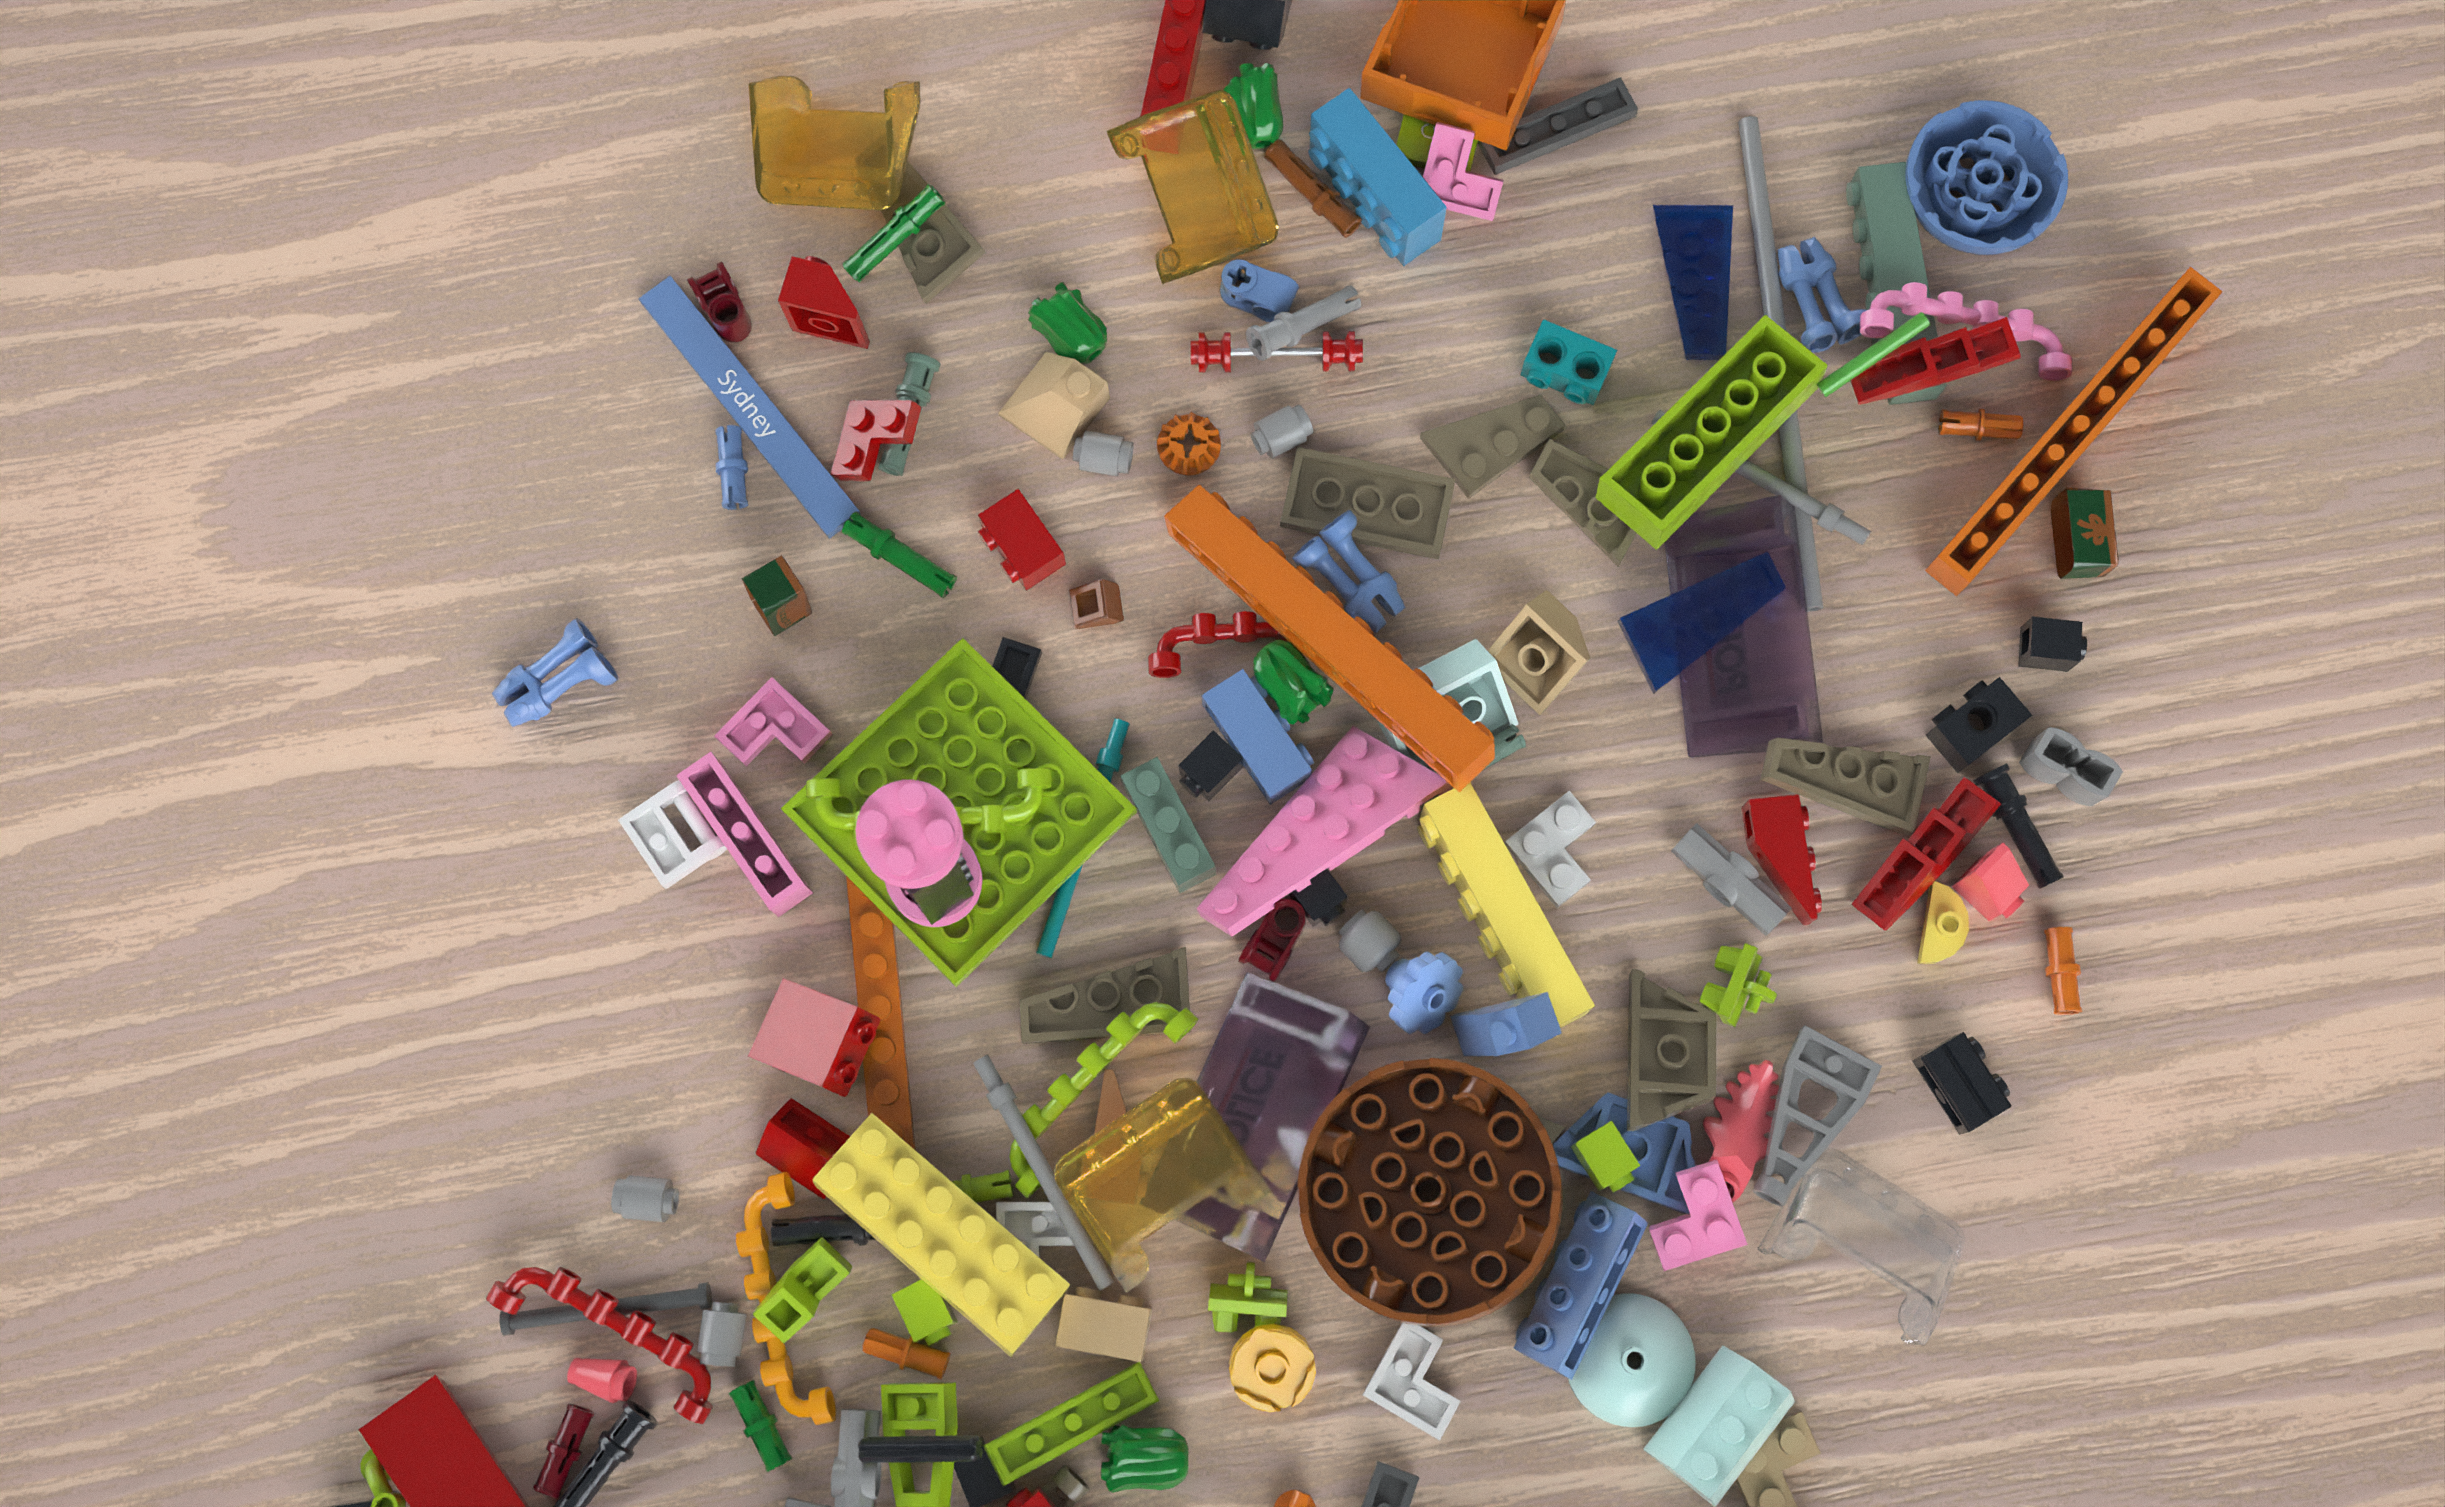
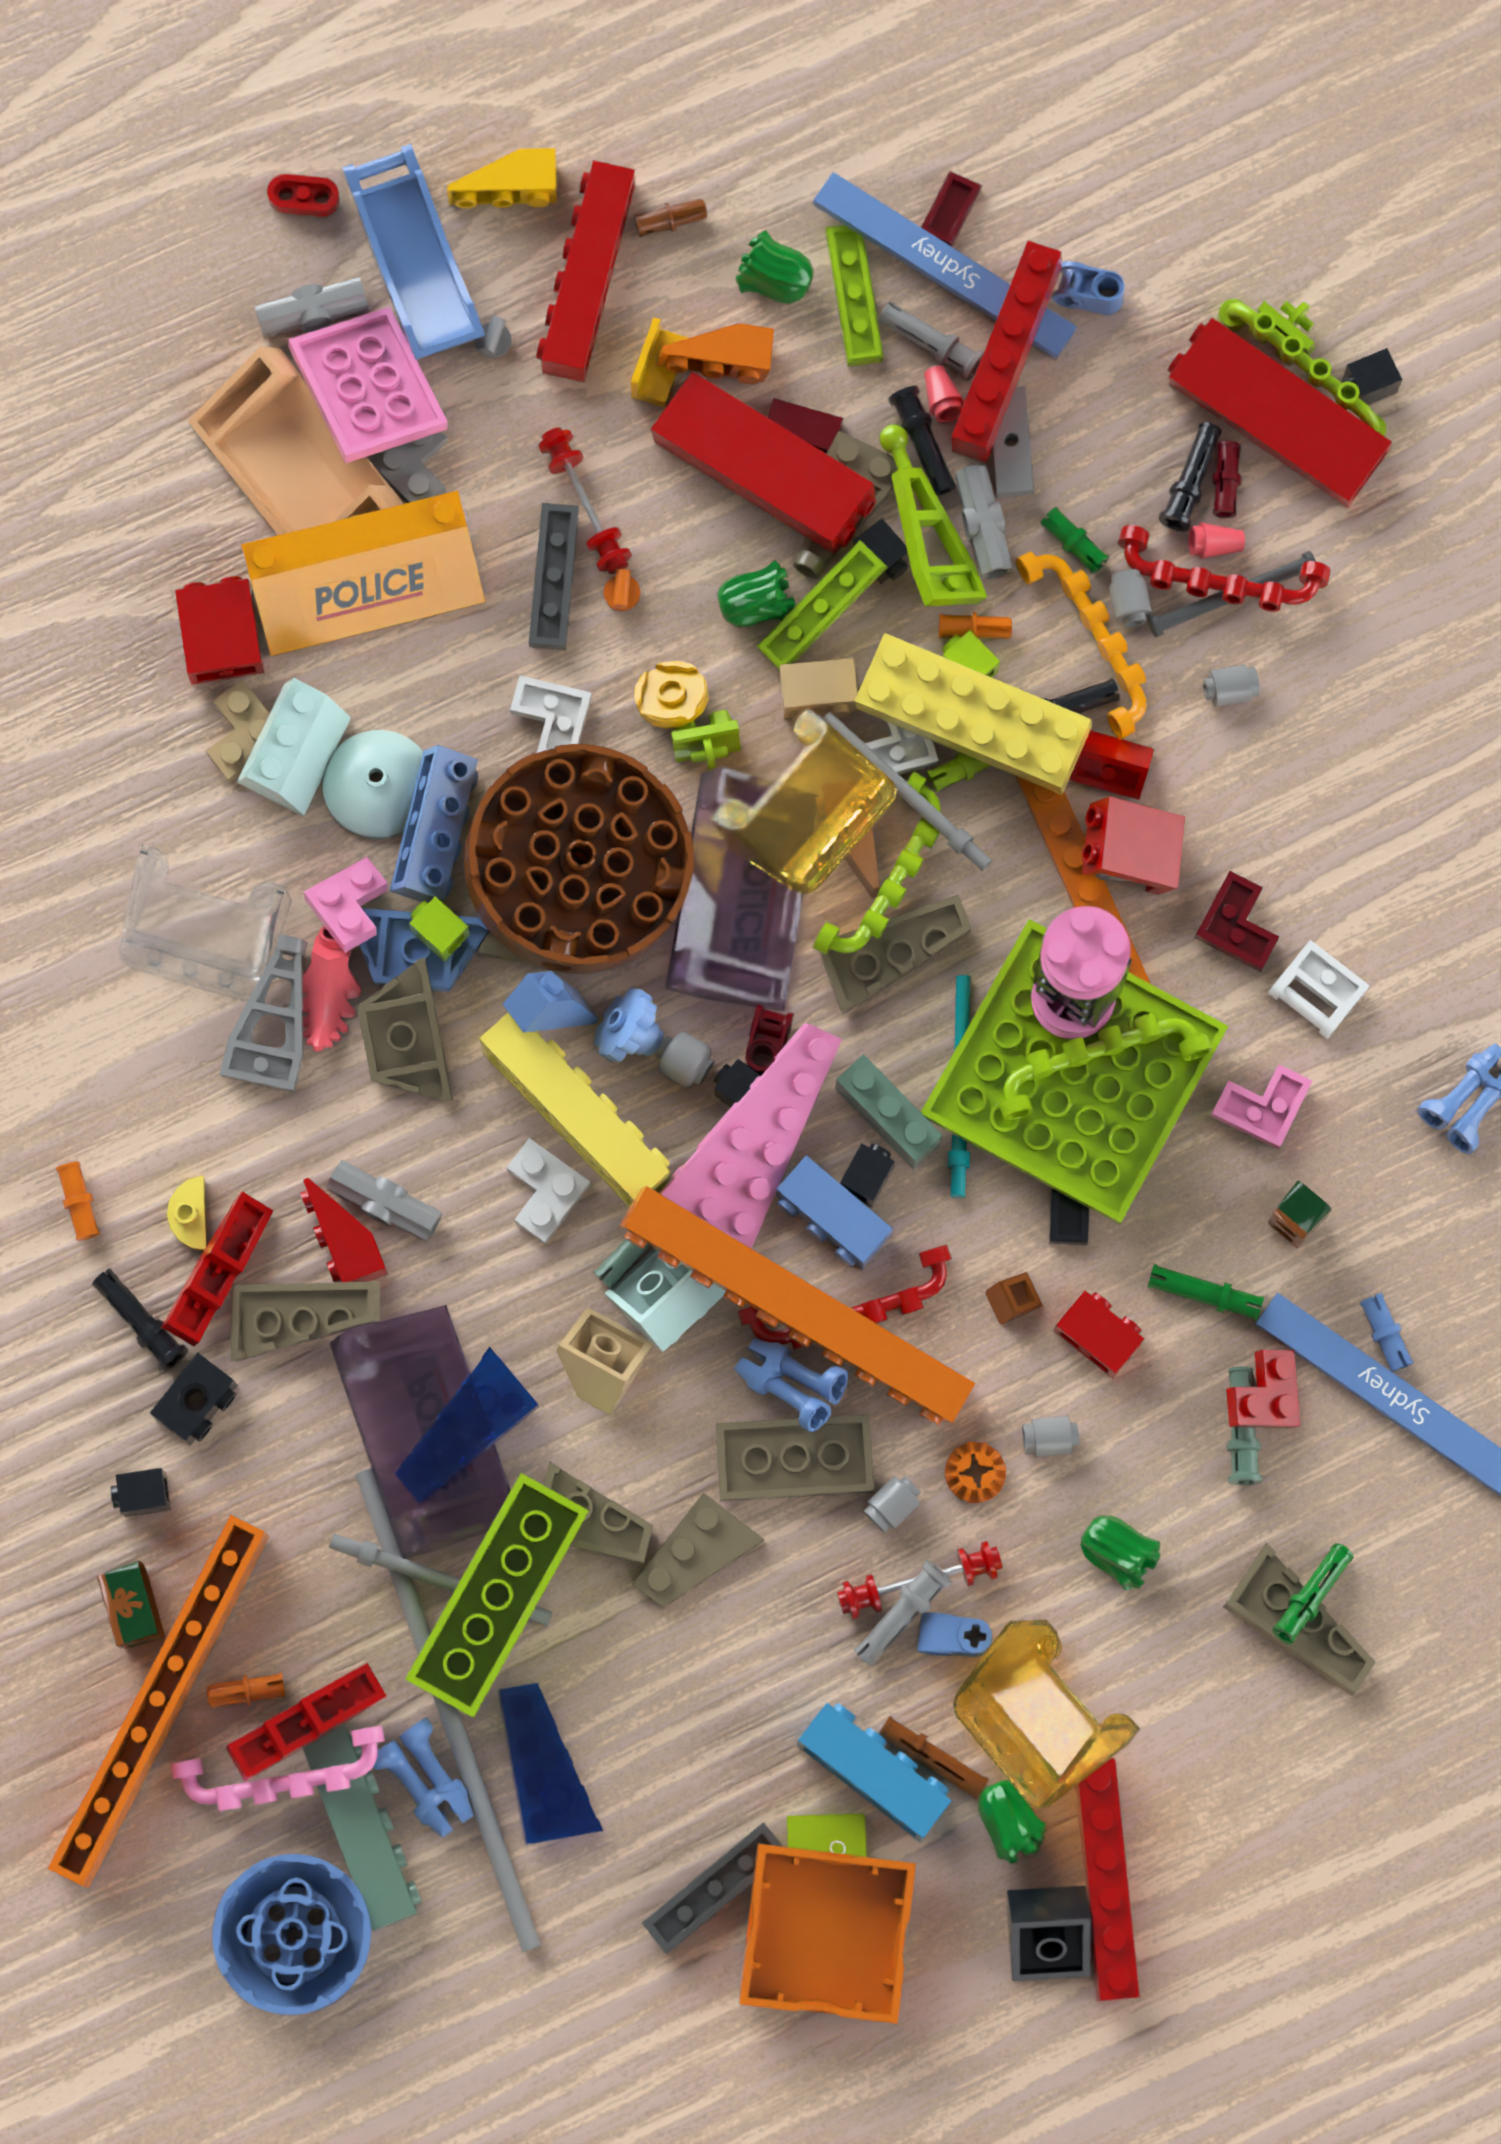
camera: 160 degrees right, 0 degrees up
bright pink brick [676,752,813,917] -> none
dark red piece [687,262,752,343] -> none
clear yellow windscreen [748,75,921,210] -> none
lime slope [753,1237,852,1343] -> none
red slope [778,256,870,349] -> none
black axle [858,1435,983,1463] -> none
tan slope [998,352,1110,460] -> none
green piece [1253,640,1334,725] -> none
bright pink plate [1423,122,1504,221] -> none
teal brick [1520,319,1617,406] -> none
lime hips [1700,943,1777,1027] -> none
bright green bar [1816,312,1931,398] -> none
black brick [1912,1032,2012,1135] -> none
coral slope [1951,843,2029,921] -> none
light grey brick [2019,727,2123,806] -> none
none -> dark red plate [1194,871,1279,972]

